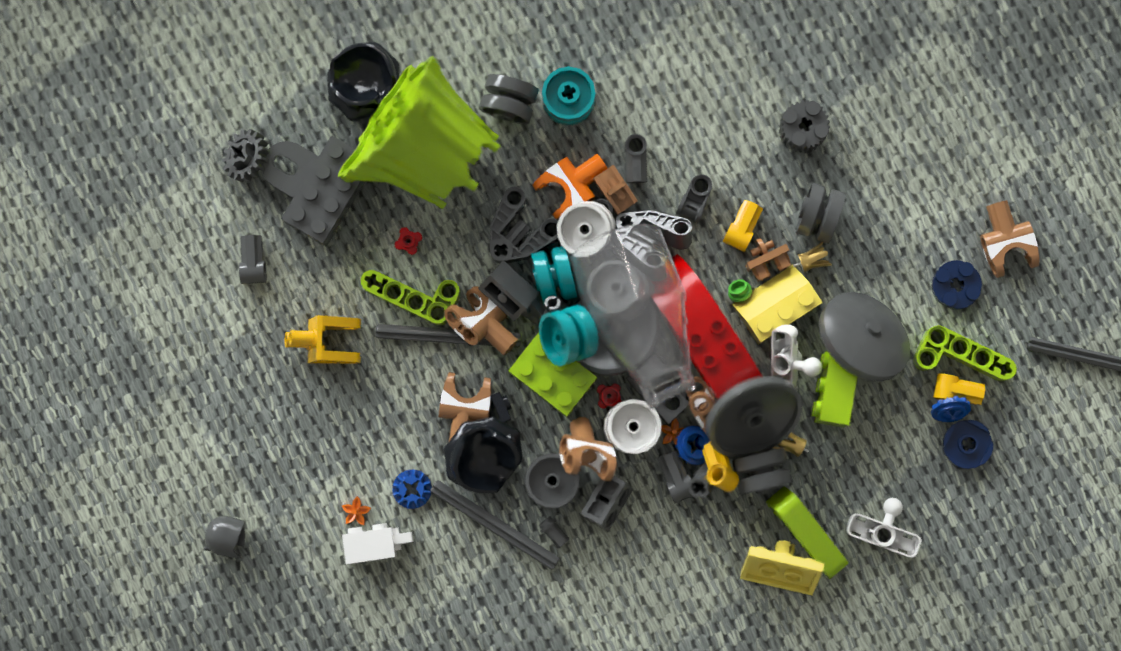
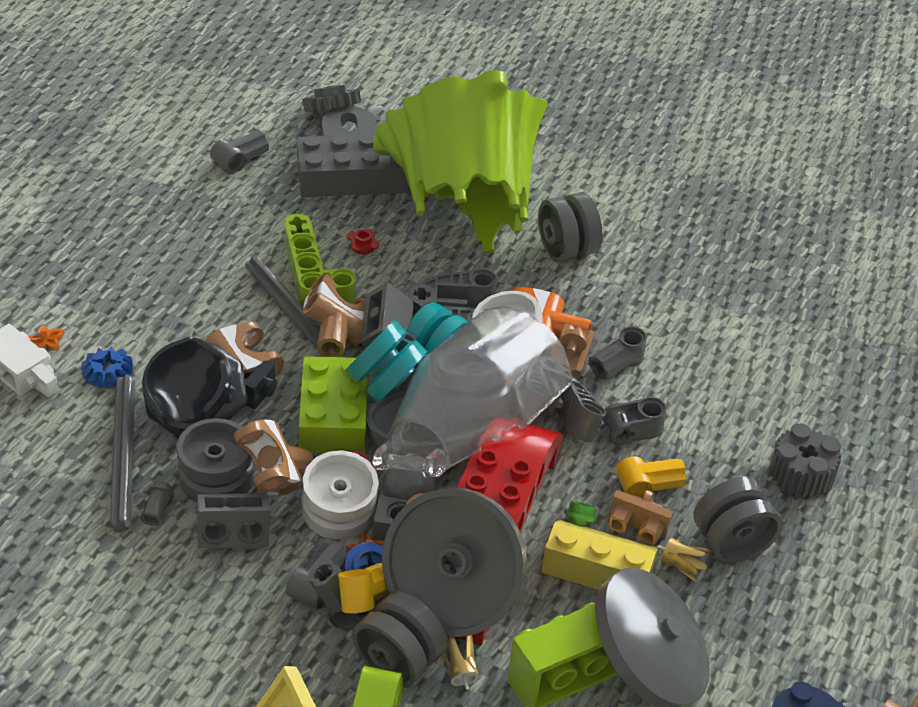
camera: 45 degrees right, 40 degrees down
yellow piece [284,315,361,364] -> none
teal wheel [542,66,596,126] -> none
white piece [771,325,822,391] -> none

